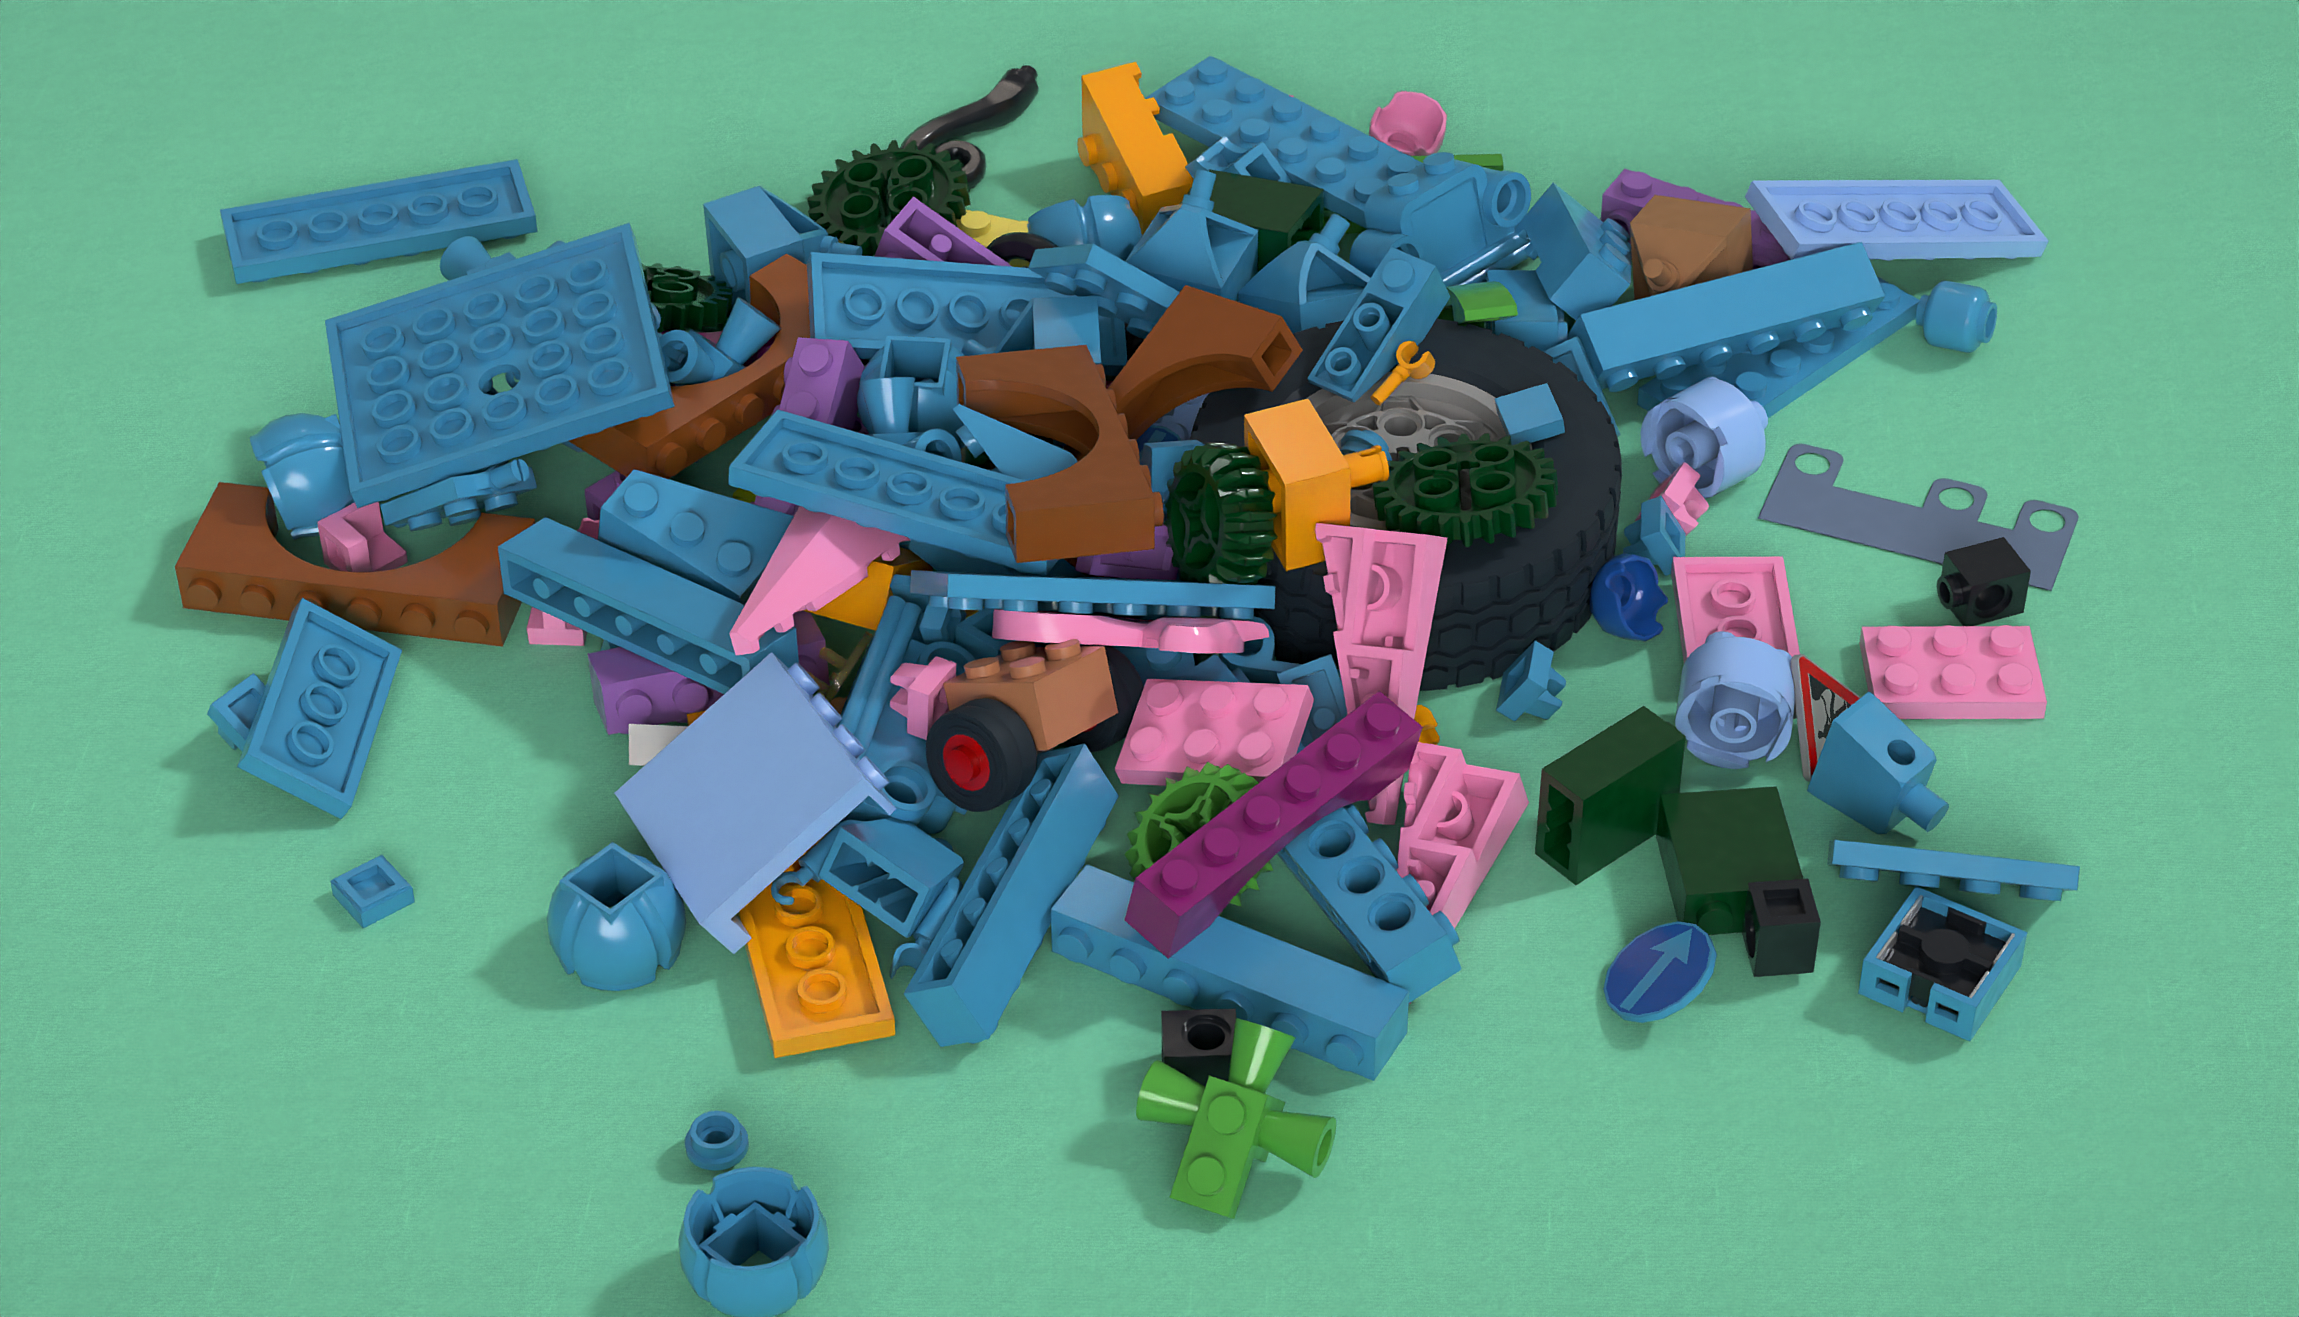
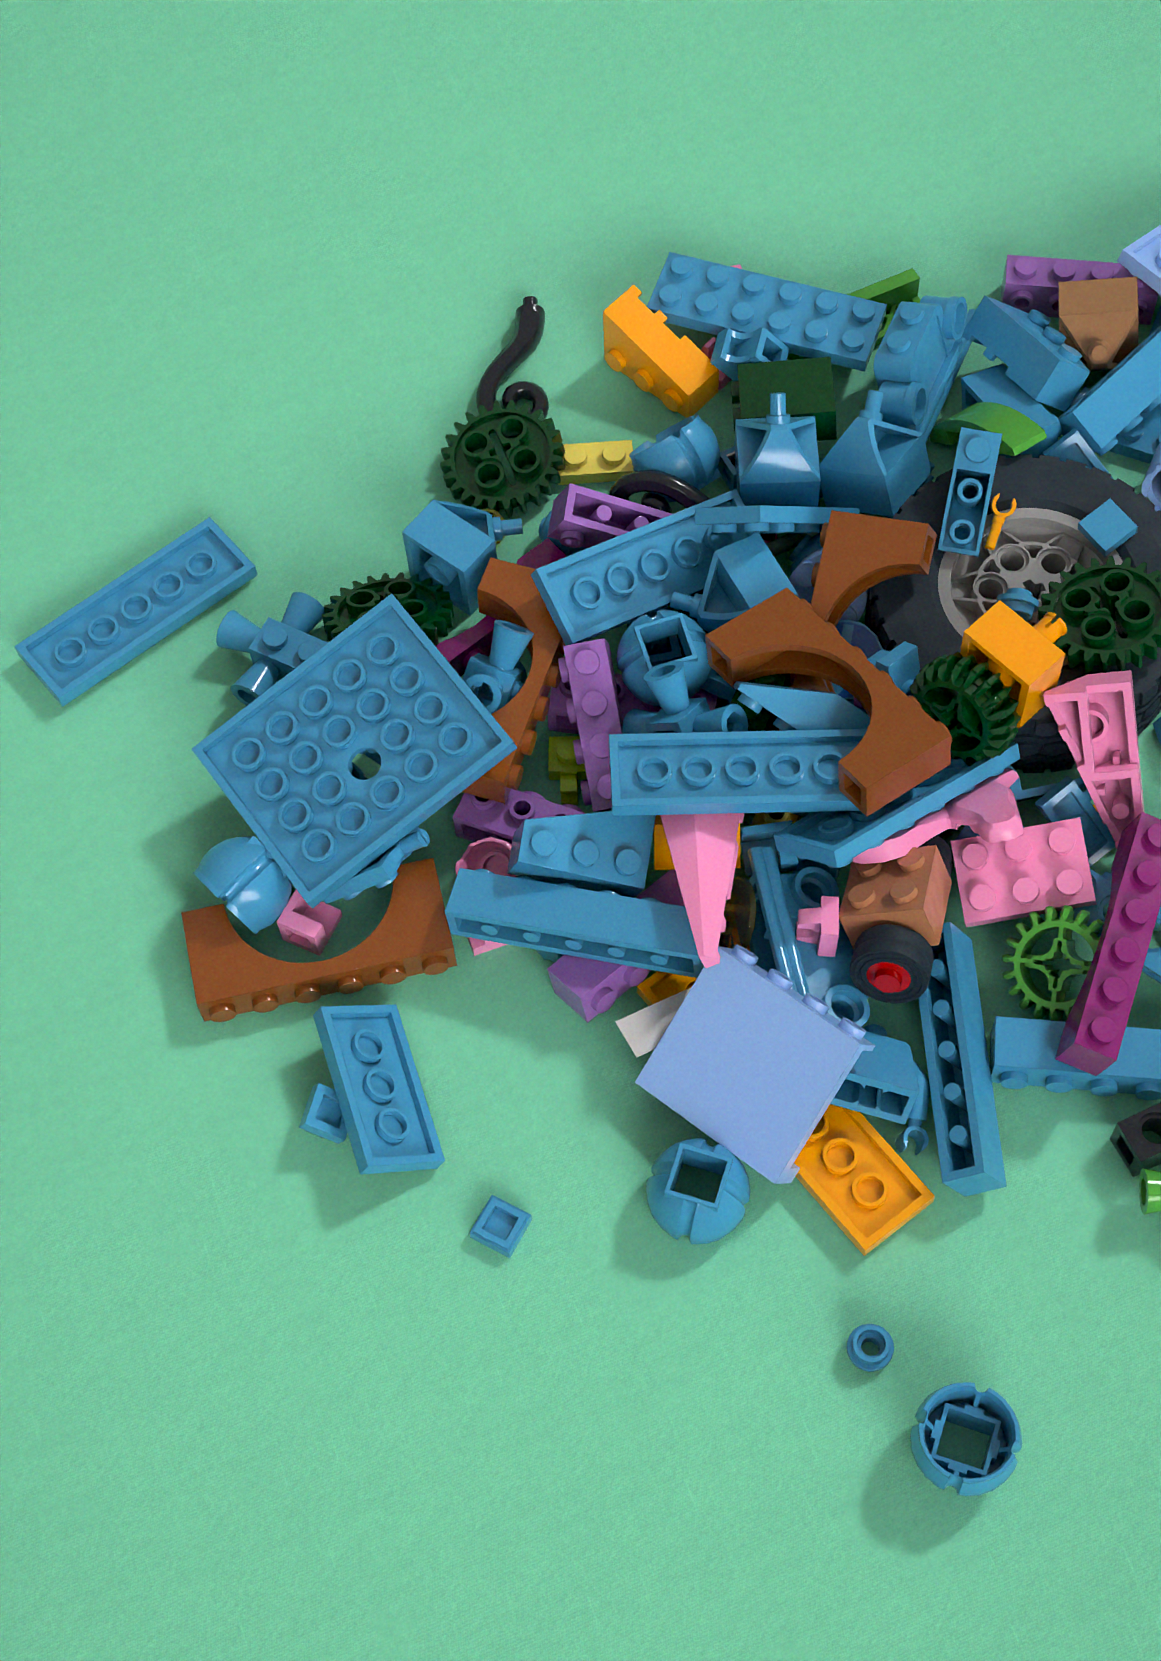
camera: 20 degrees left, 20 degrees up
bright pink hair [1369,91,1447,156] -> none

